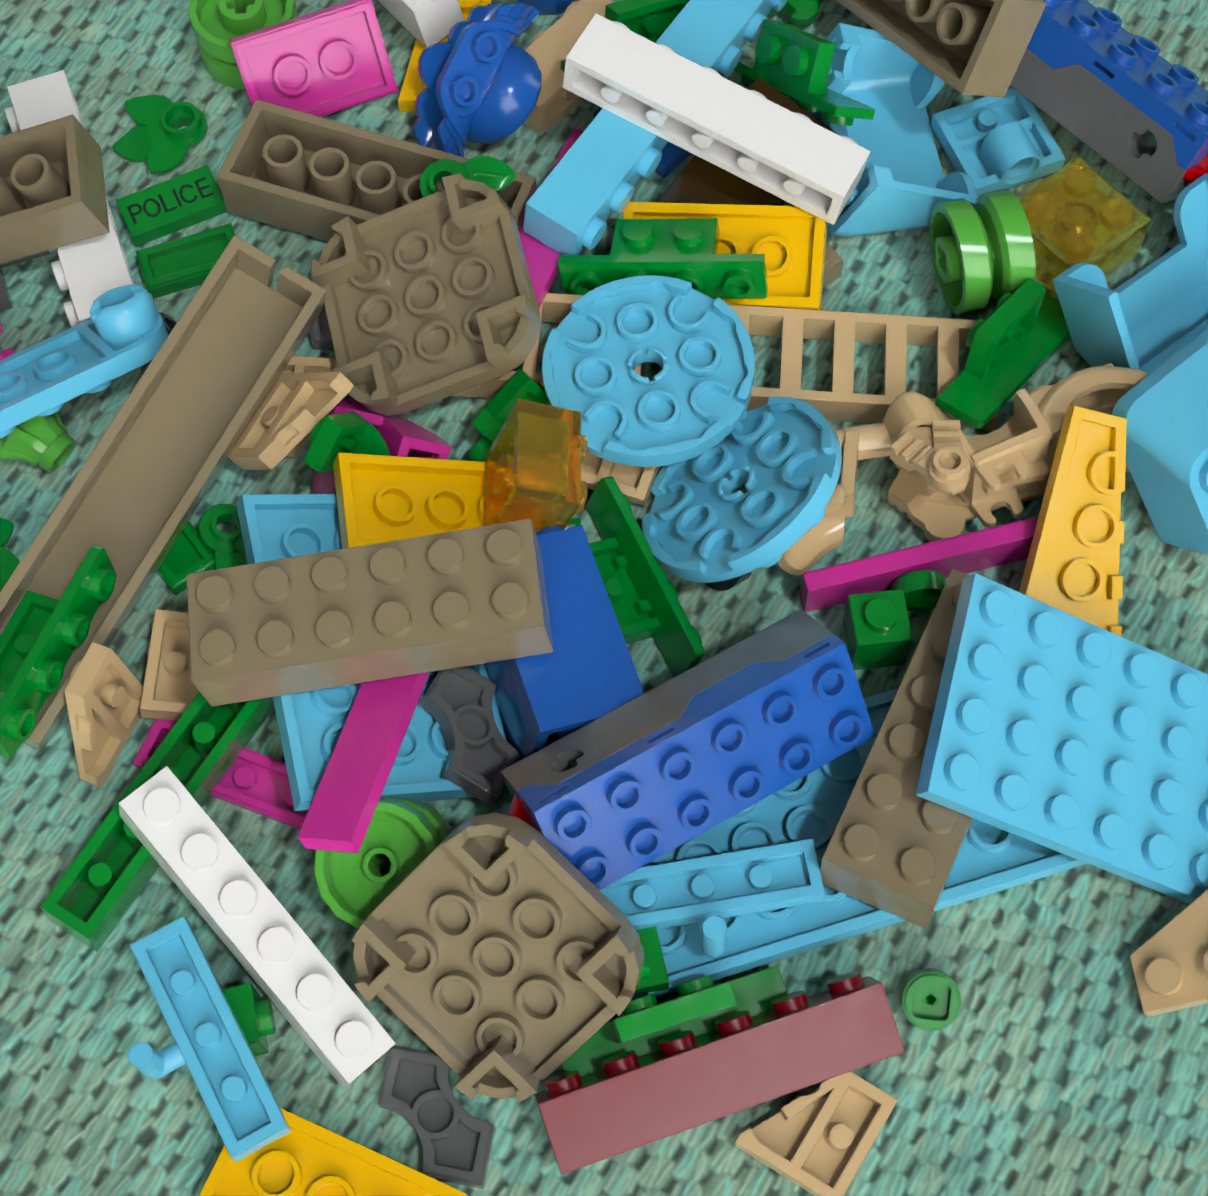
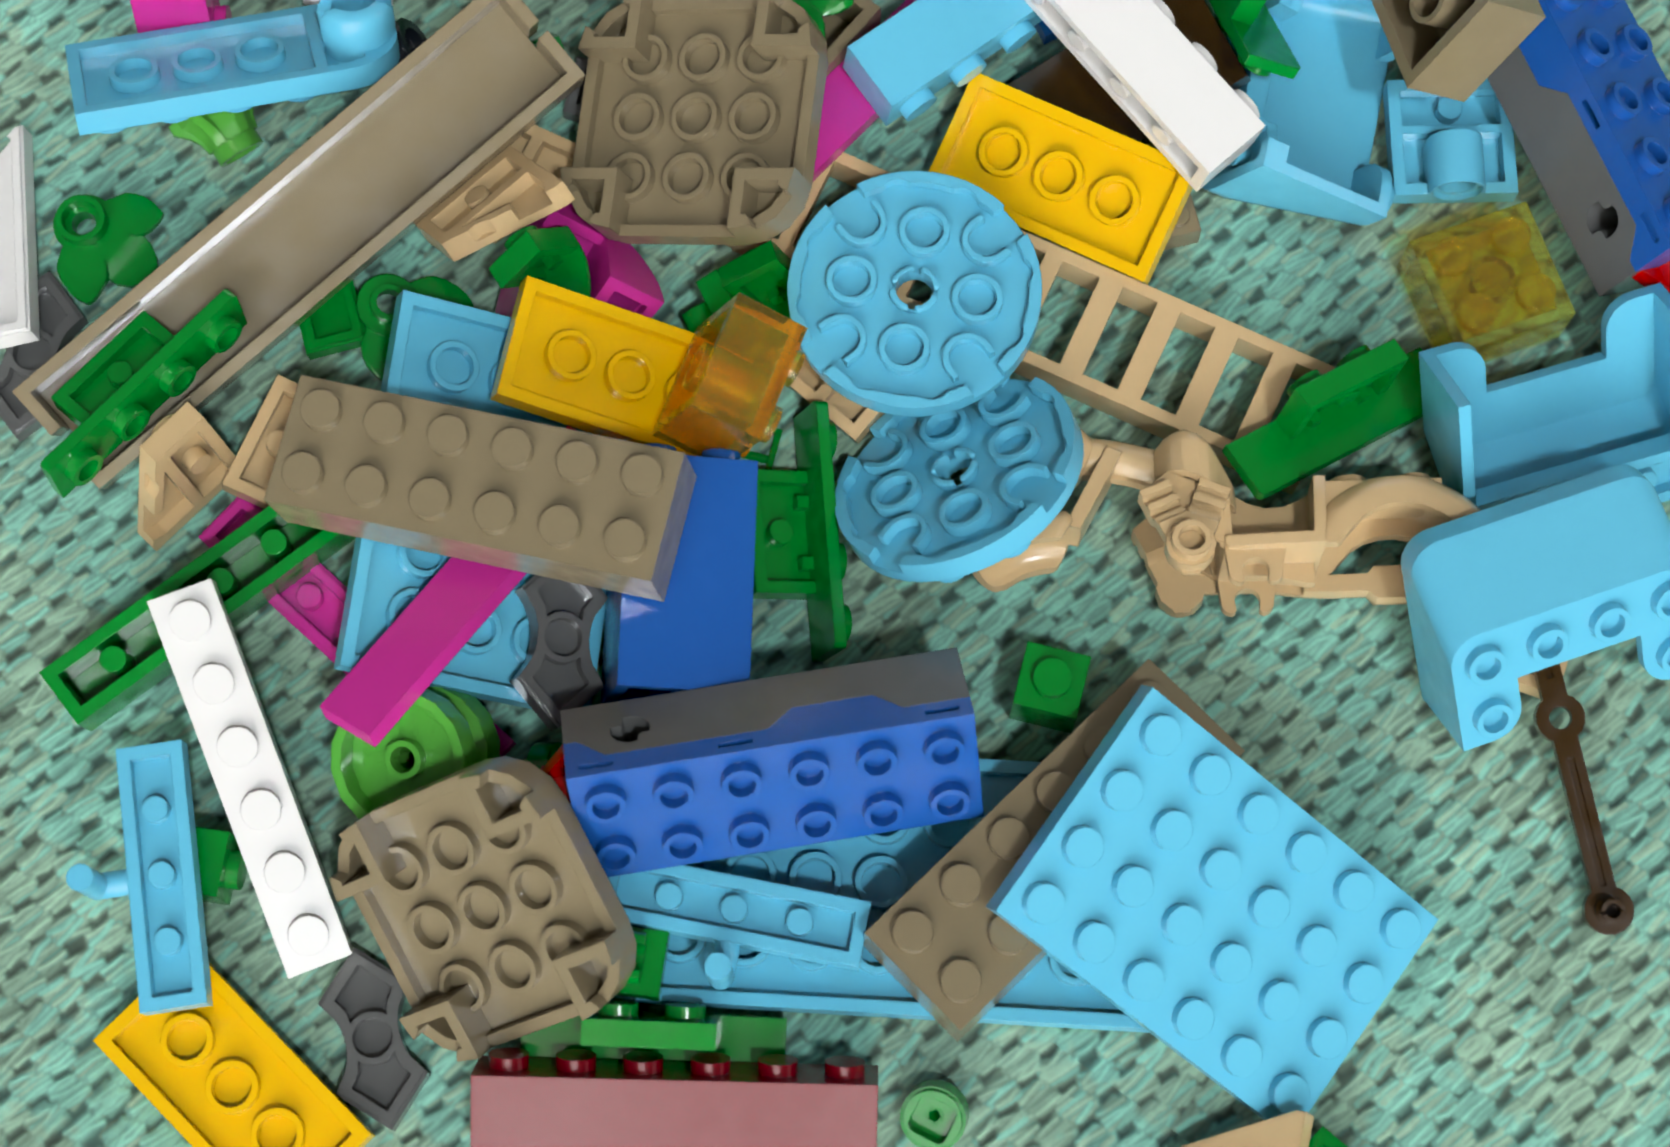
camera: 20 degrees right, 10 degrees up
green bracket [558,218,768,299] -> none
dark pink tile [799,516,1121,612] -> none
green tile [891,570,946,613] -> none
bright green wheel [929,189,1036,315] -> none
yellow wing [1019,405,1127,637] -> none

